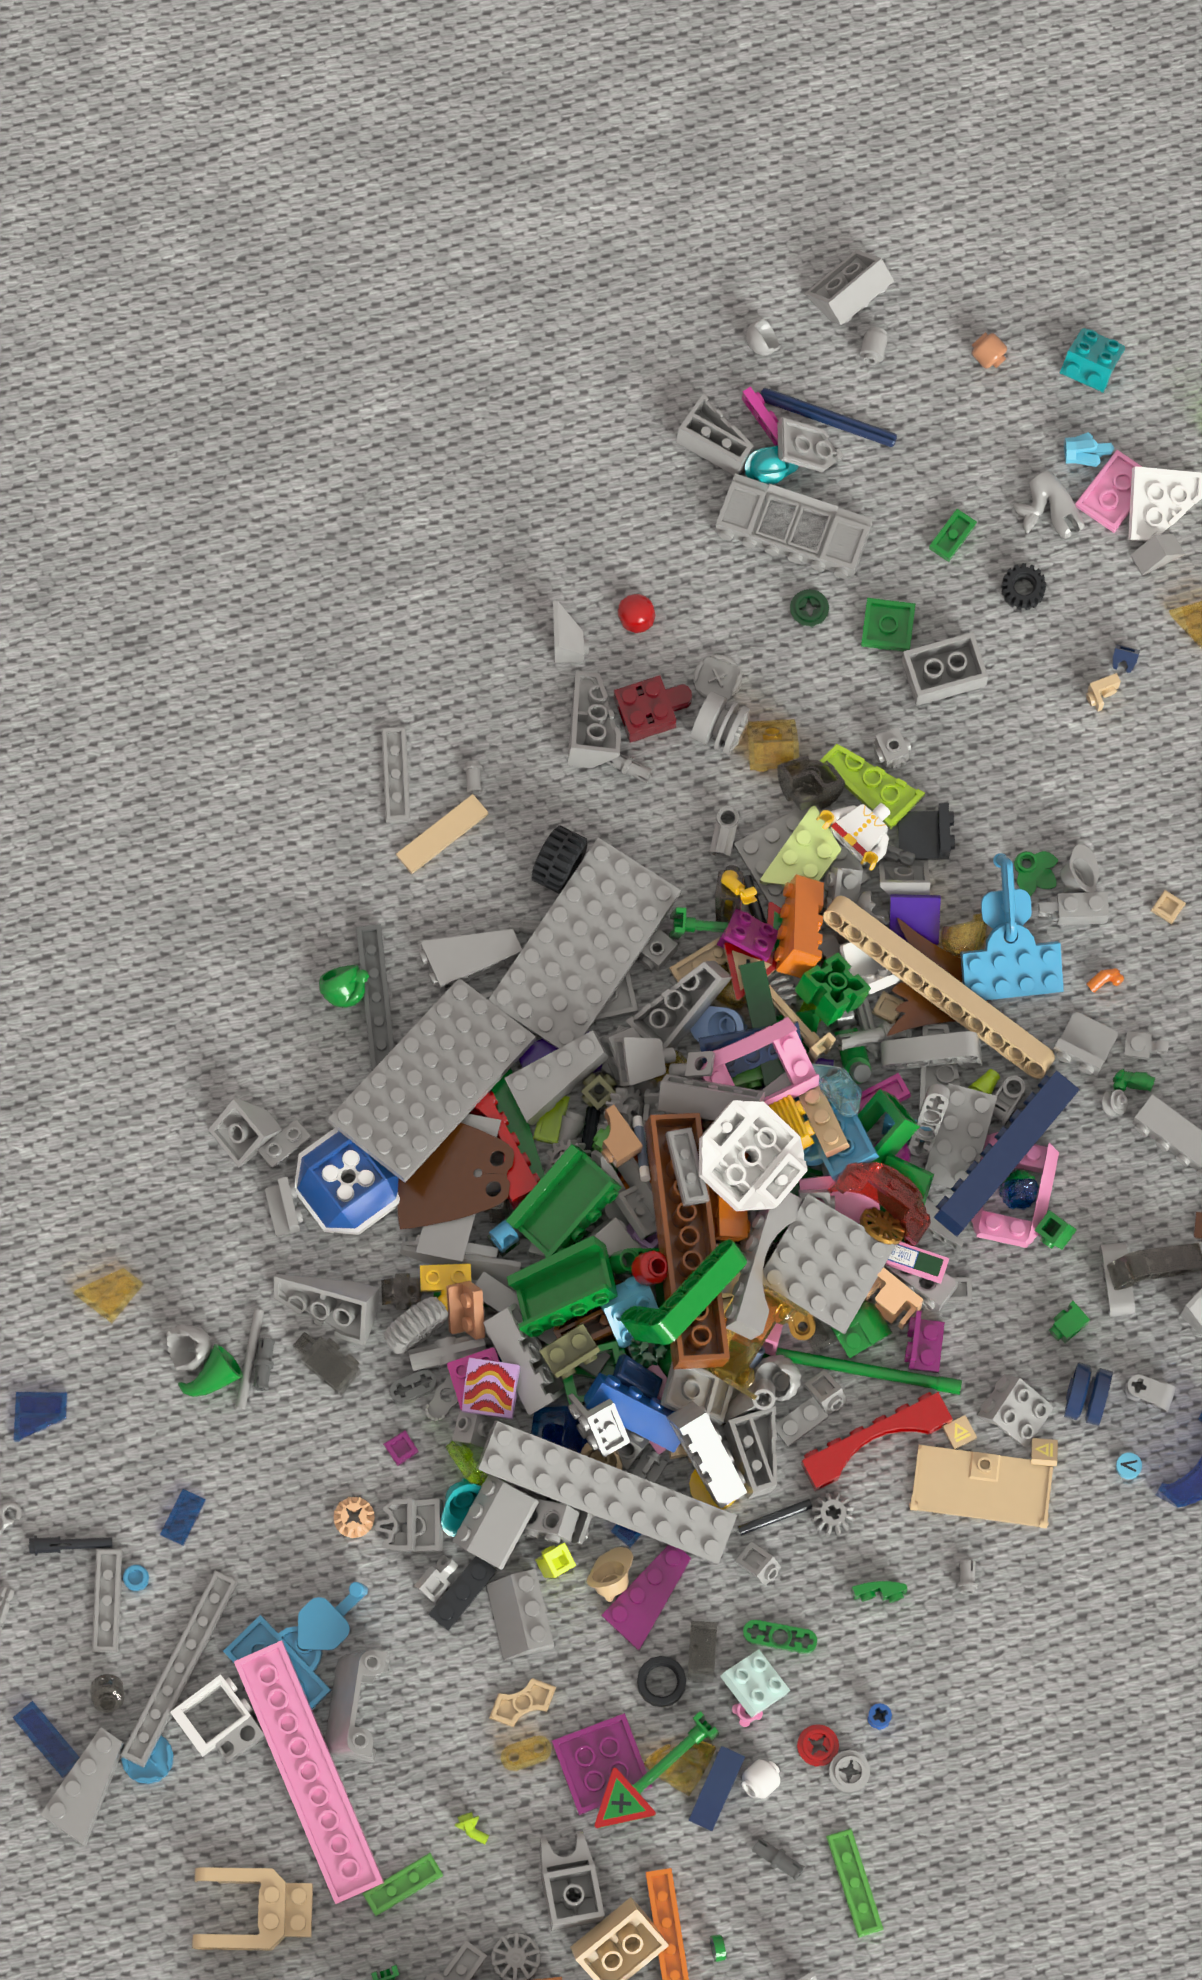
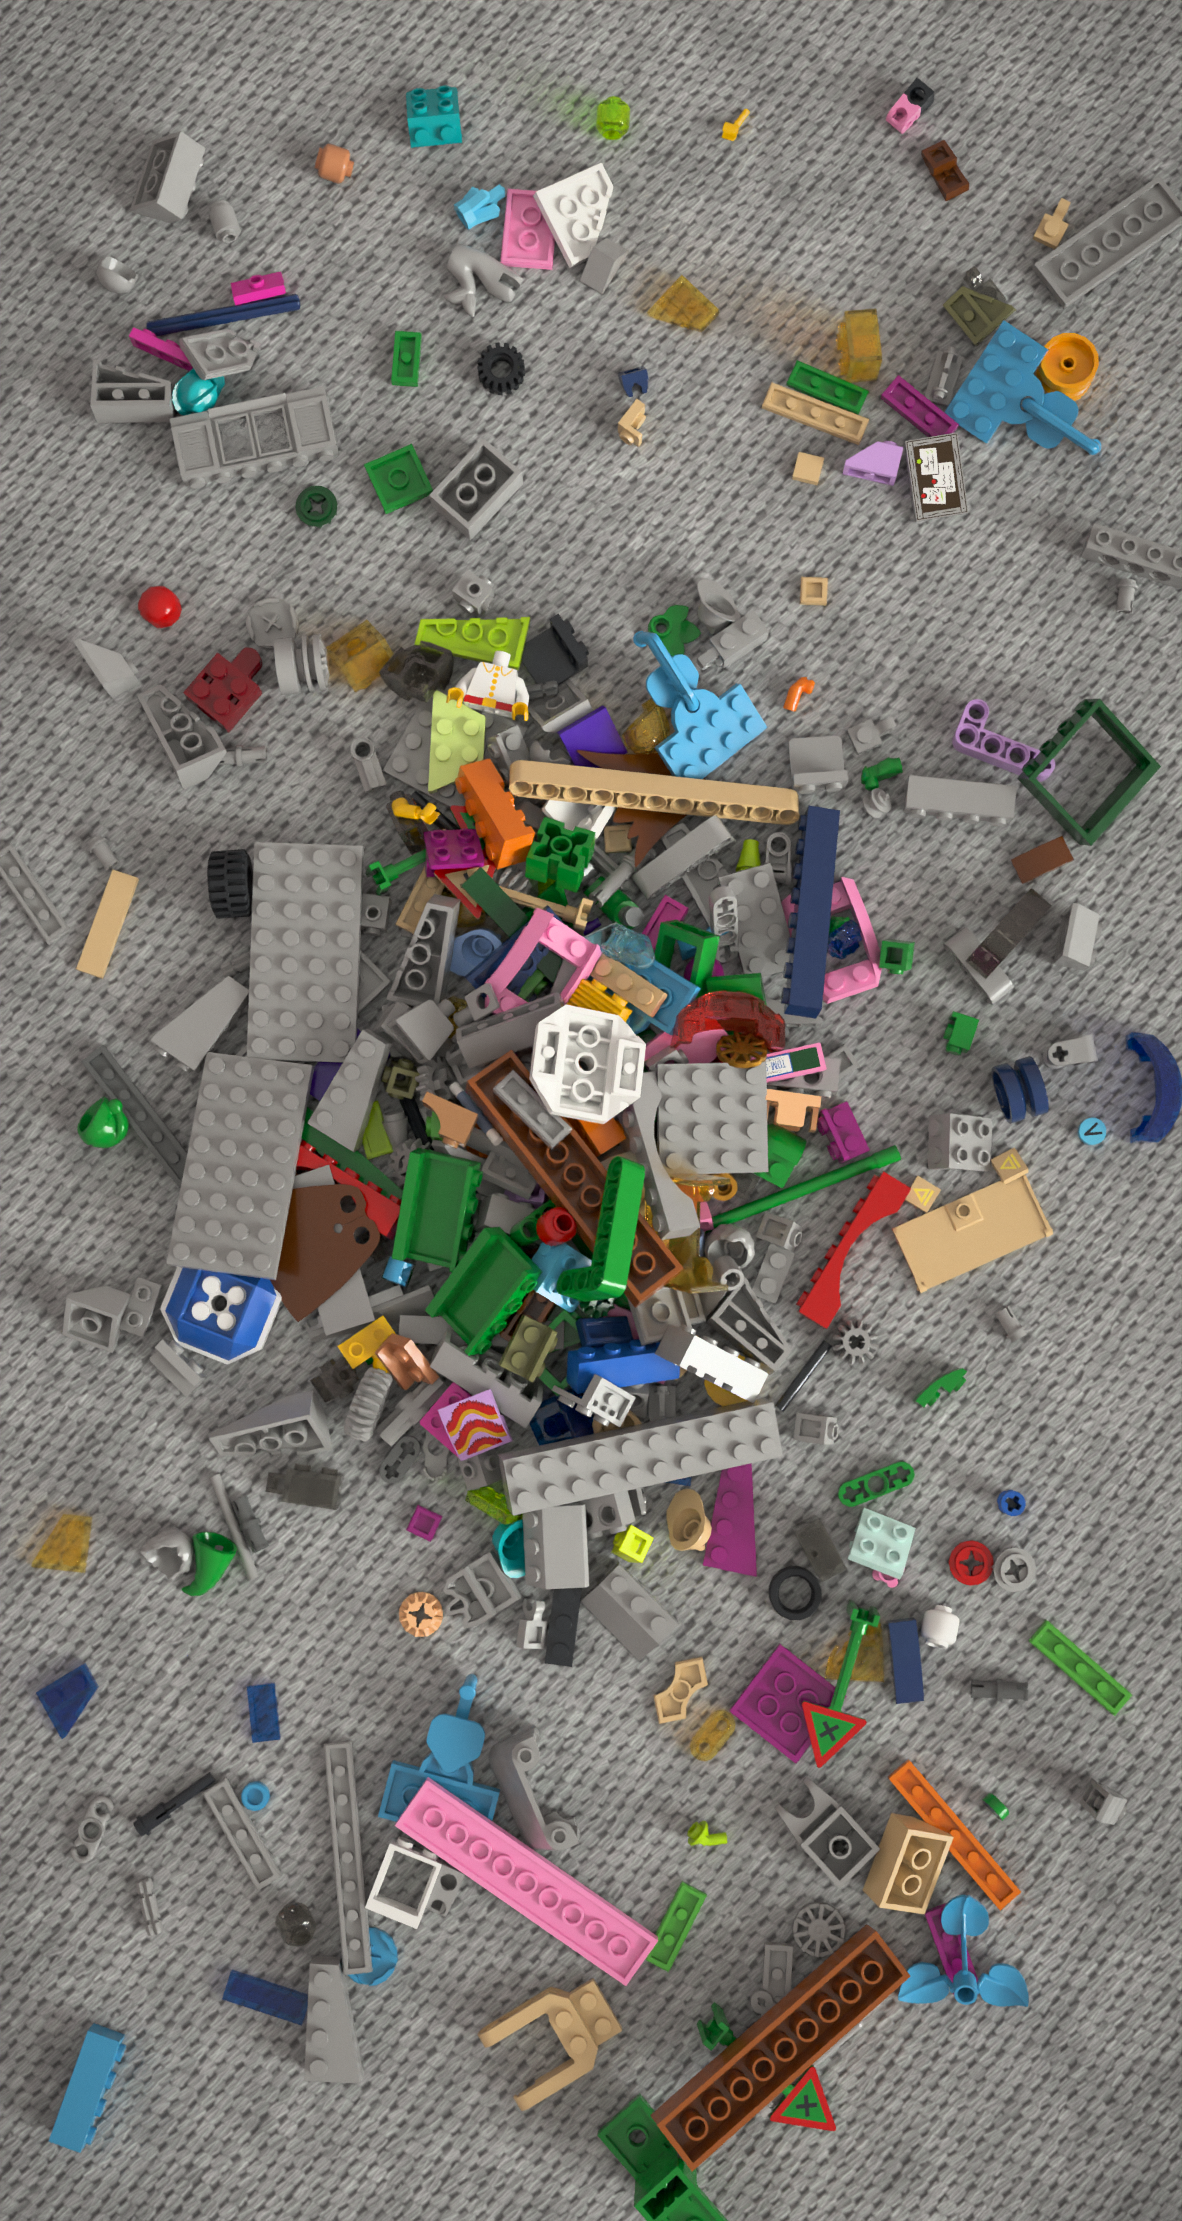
camera: 25 degrees left, 10 degrees up
none -> dark pink plate [231,271,286,305]

